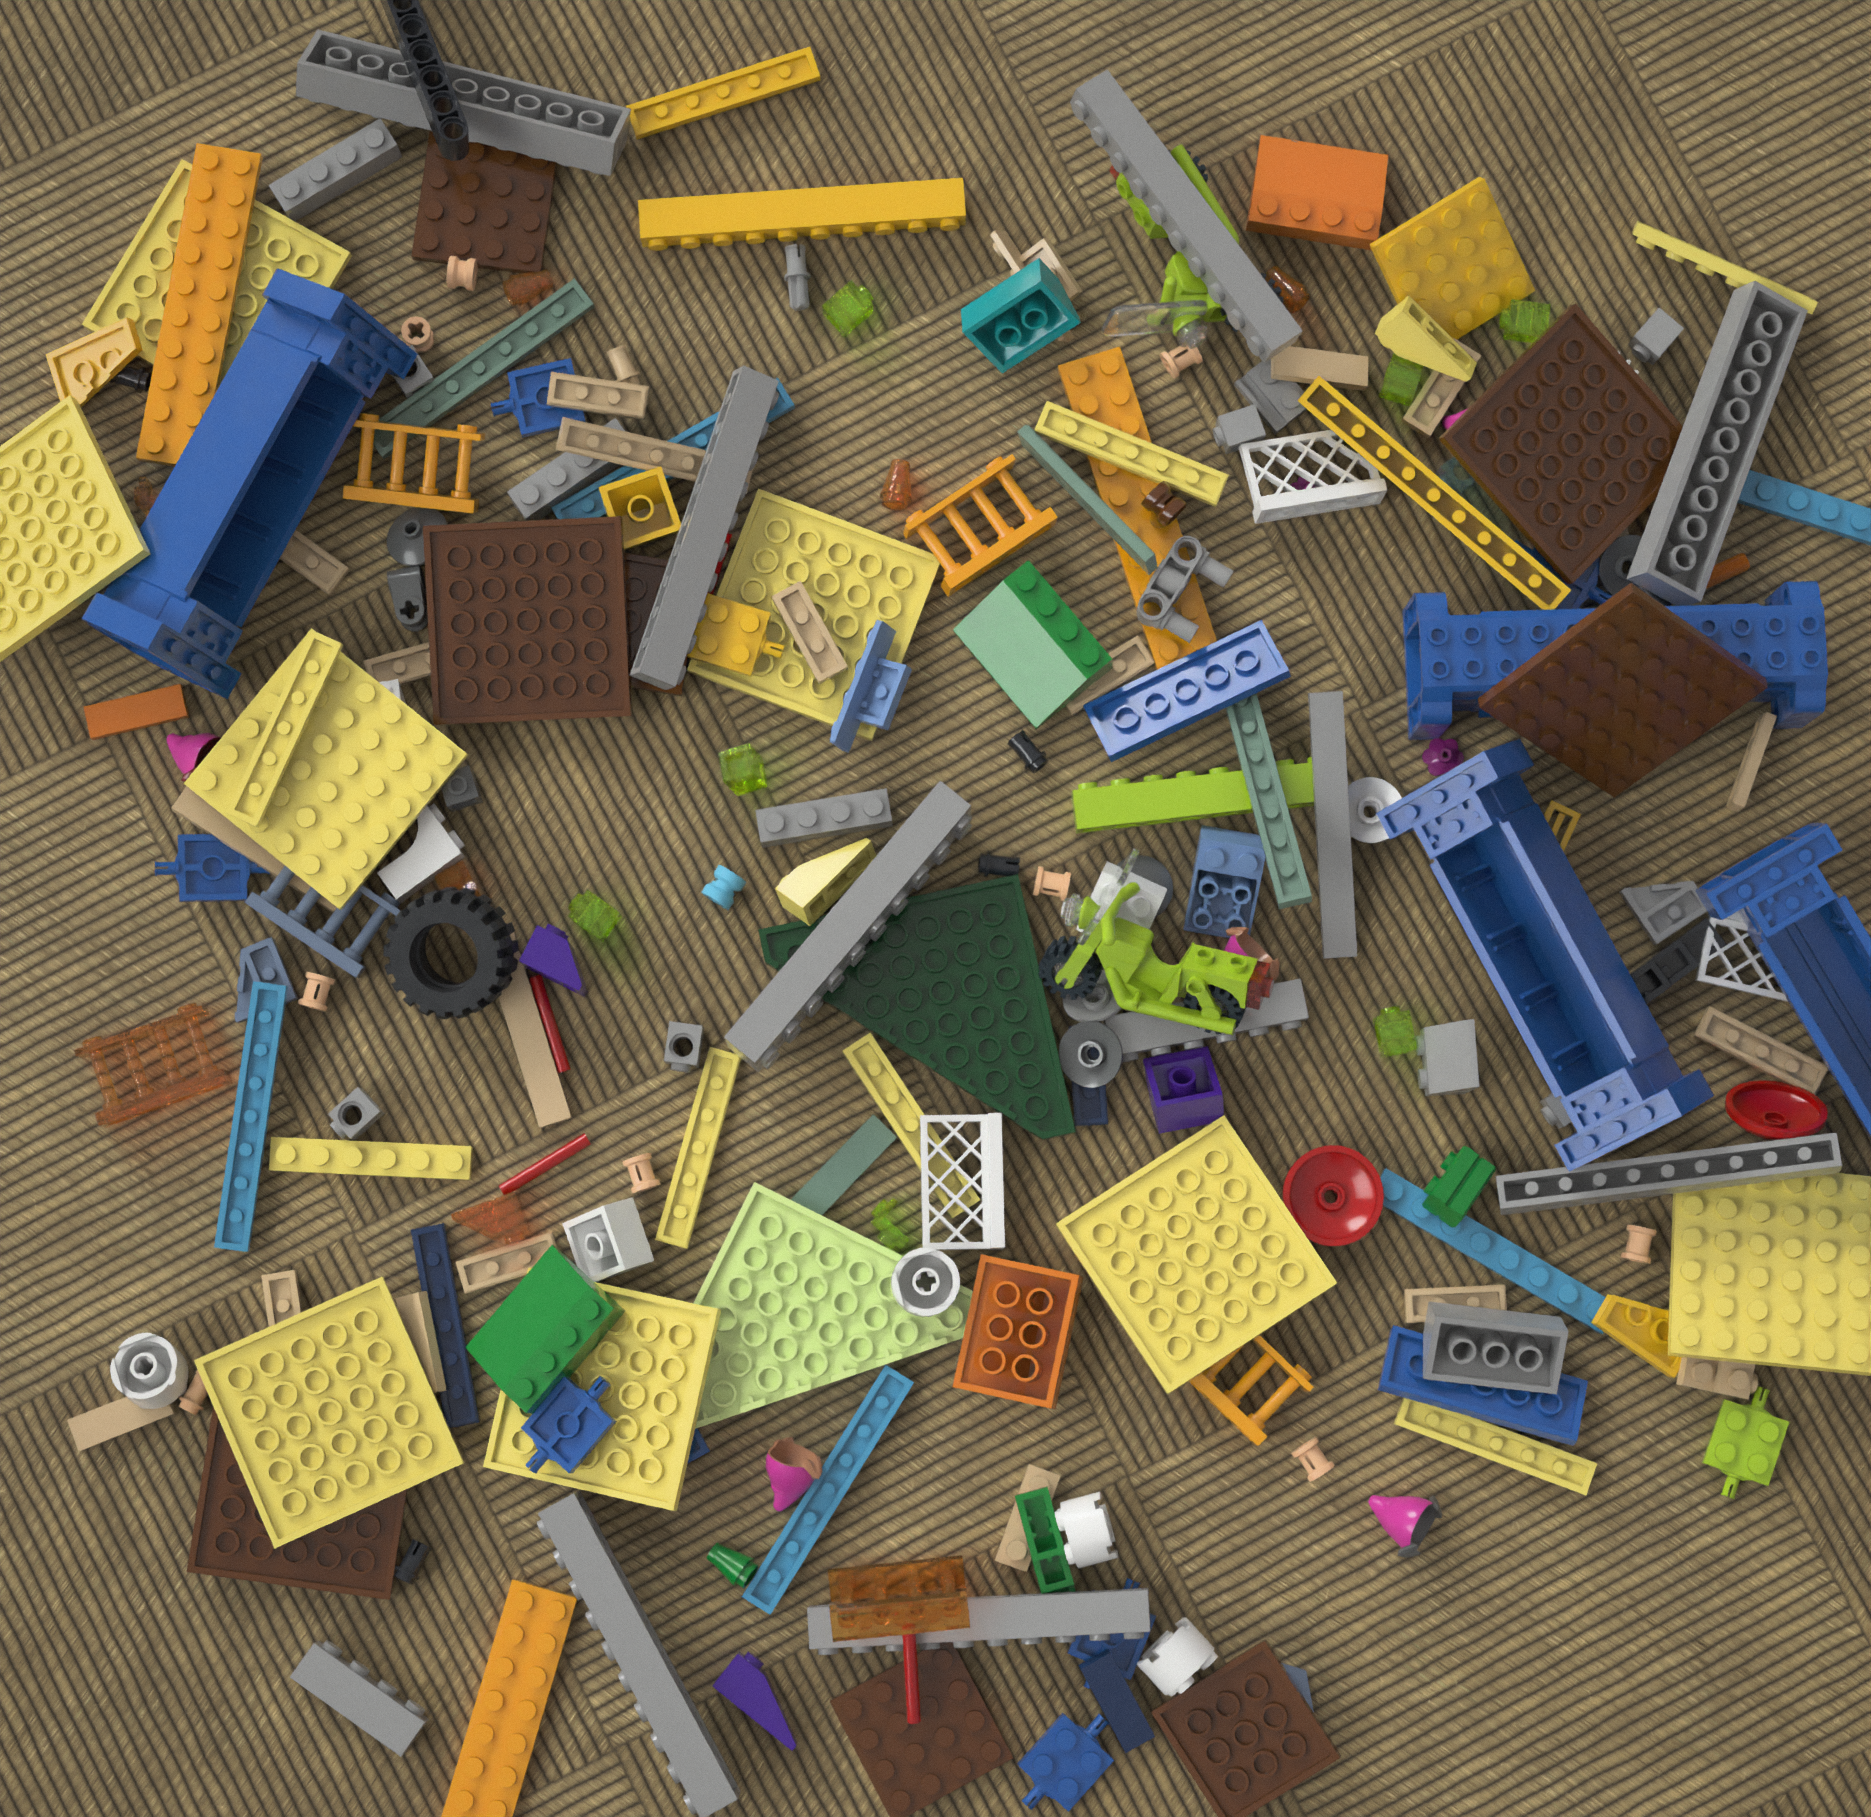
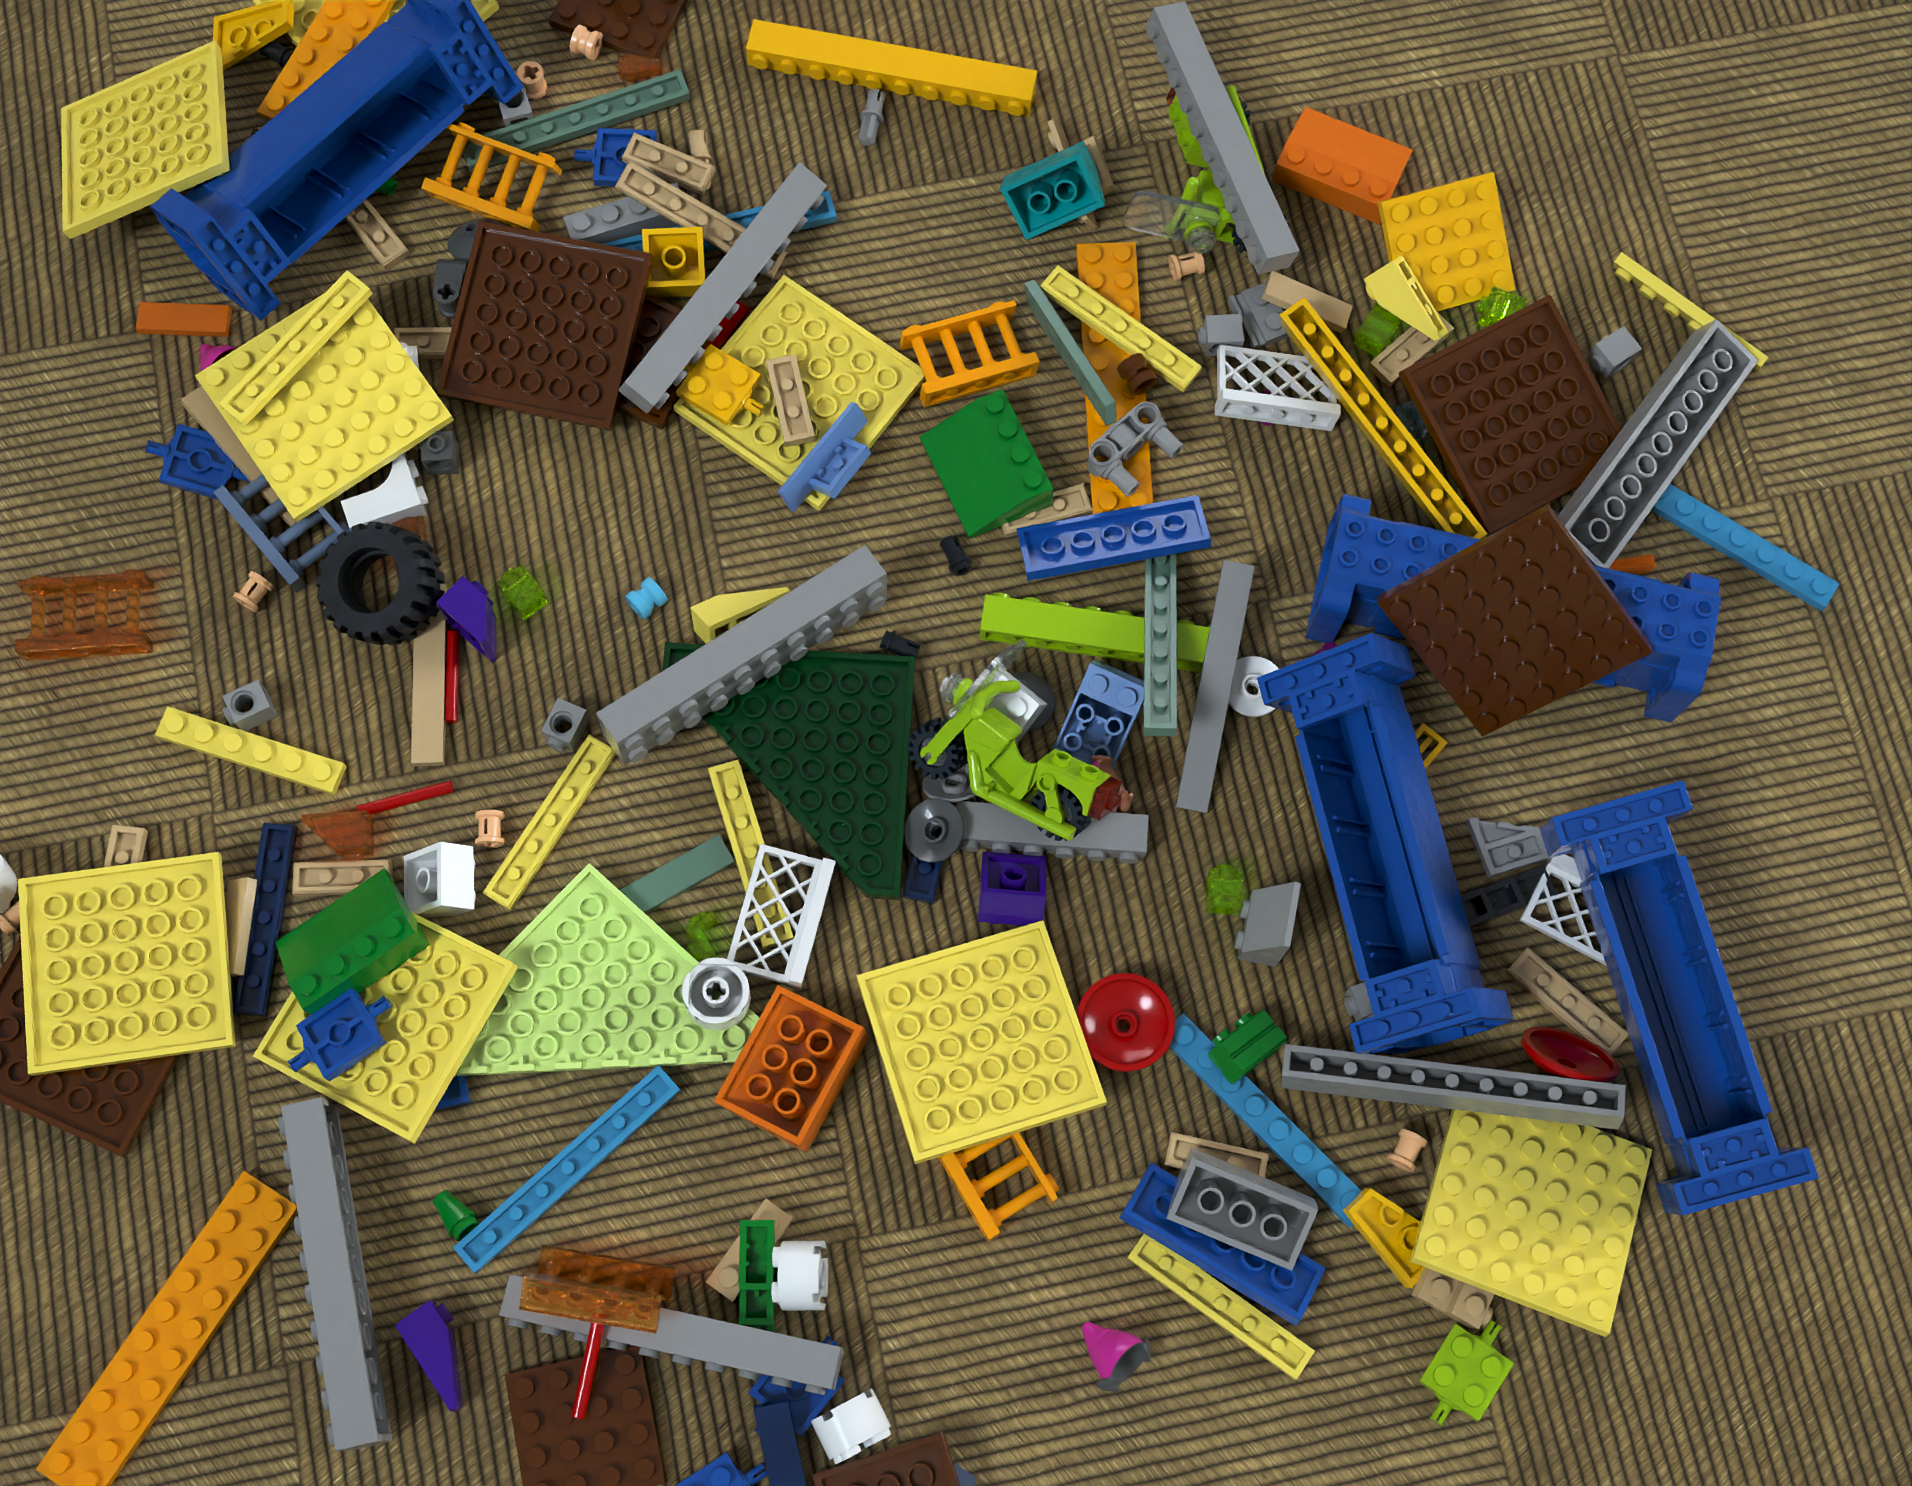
camera: 15 degrees right, 10 degrees down
dark azure plate [214,981,288,1252] -> none
sand blue wing [234,937,298,1024] -> none
light grey brick [290,1640,429,1757] -> none
black pin [394,1539,432,1585] -> none
clear neon green brick [718,743,768,796] -> none
light grey brick [755,788,892,848] -> none
hat [765,1437,822,1511] -> none
clear neon green brick [822,280,874,338] -> none
clear orange cone [880,459,912,511] -> none
light nougat bush [1033,866,1071,901] -> none
clear orange cone [1265,265,1310,314] -> none
light nougat bush [1291,1437,1335,1482] -> none
tan tile [1726,712,1777,812] -> none

